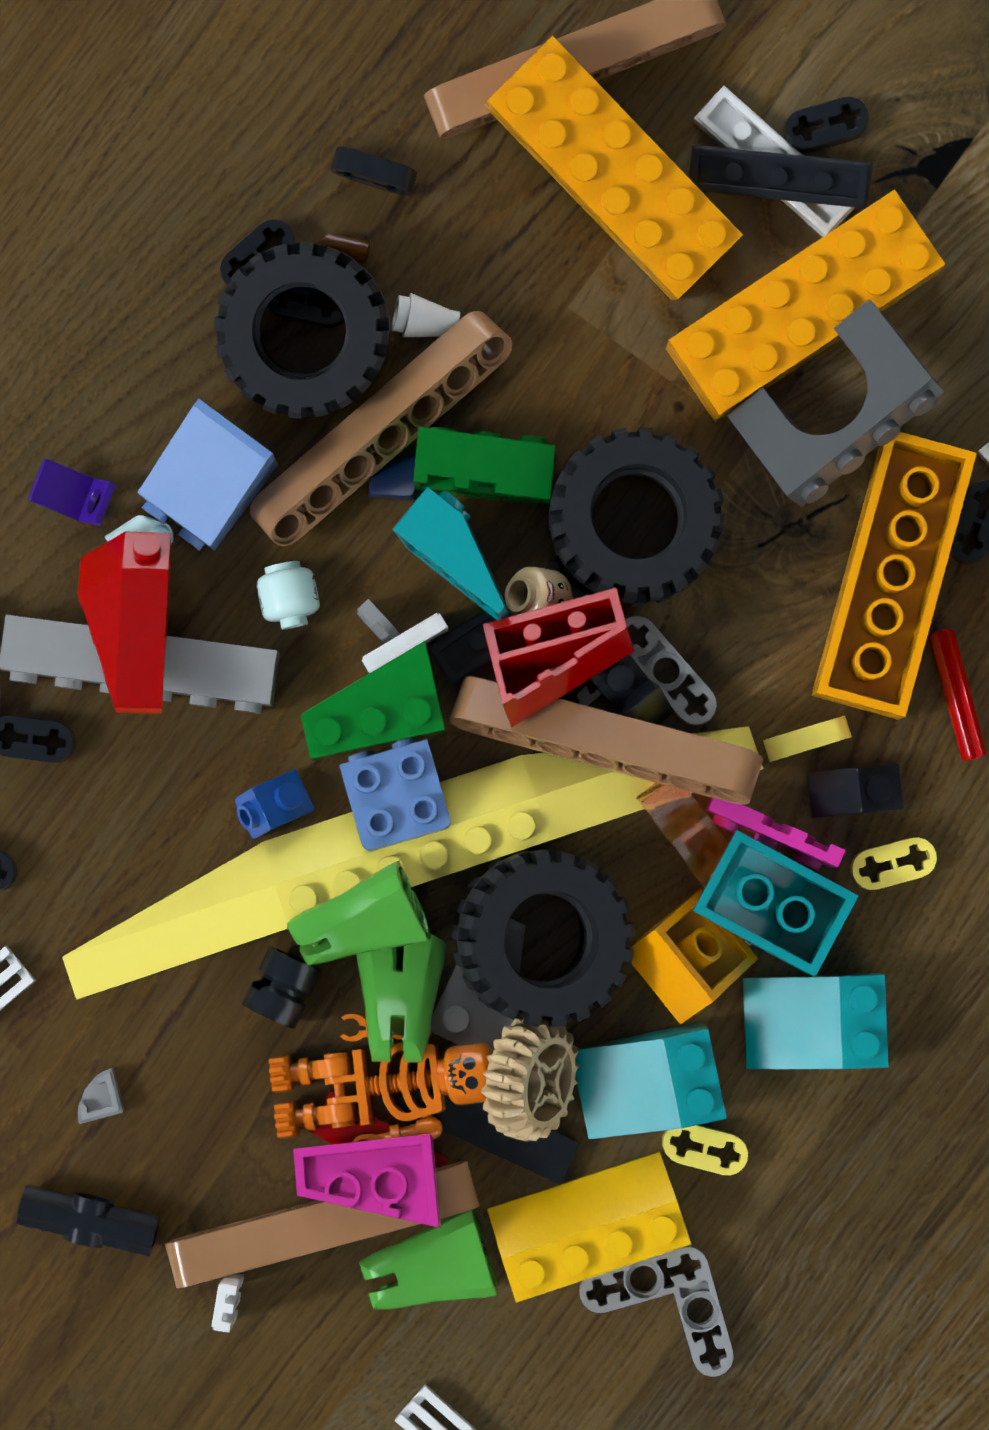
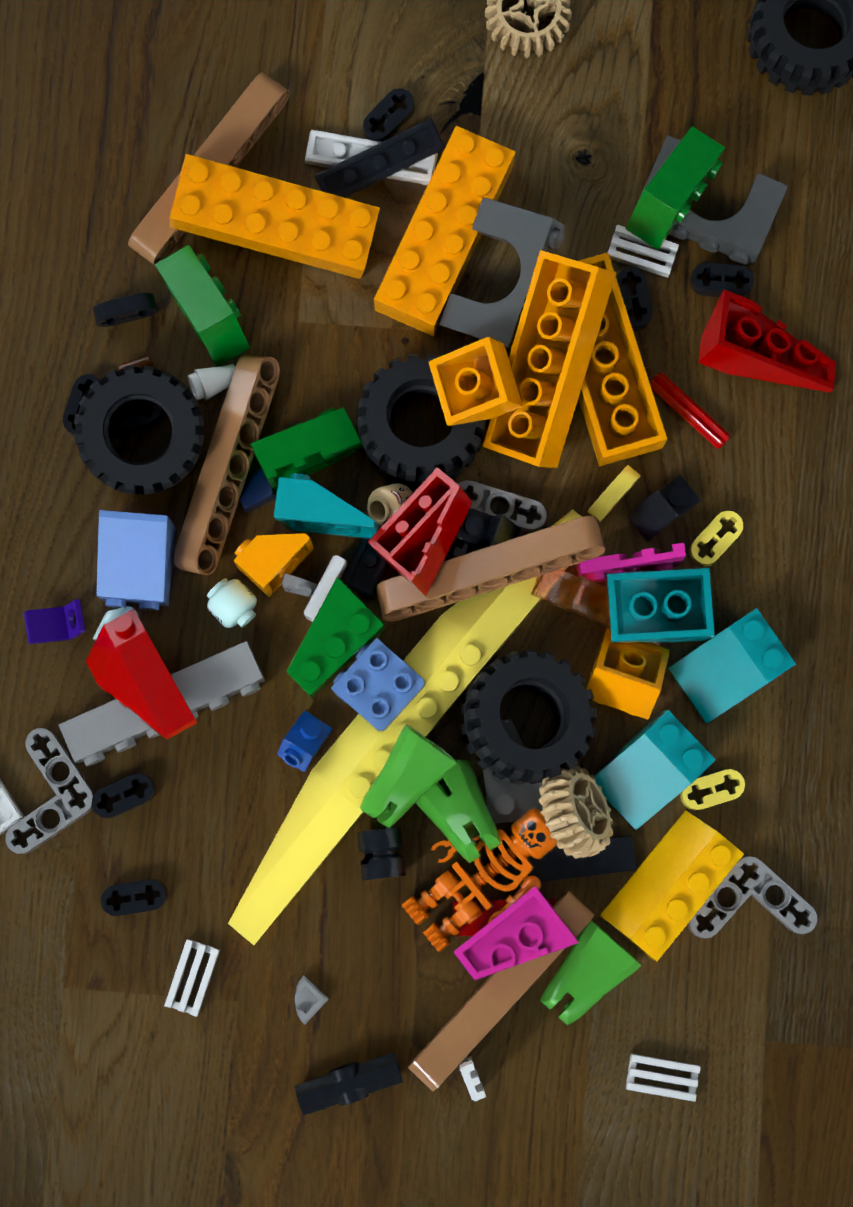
camera: 30 degrees left, 5 degrees down
none -> green wedge [155,245,250,367]
none -> light orange slope [233,533,314,597]
none -> light orange slope [428,337,523,426]
none -> light orange brick [482,250,616,468]

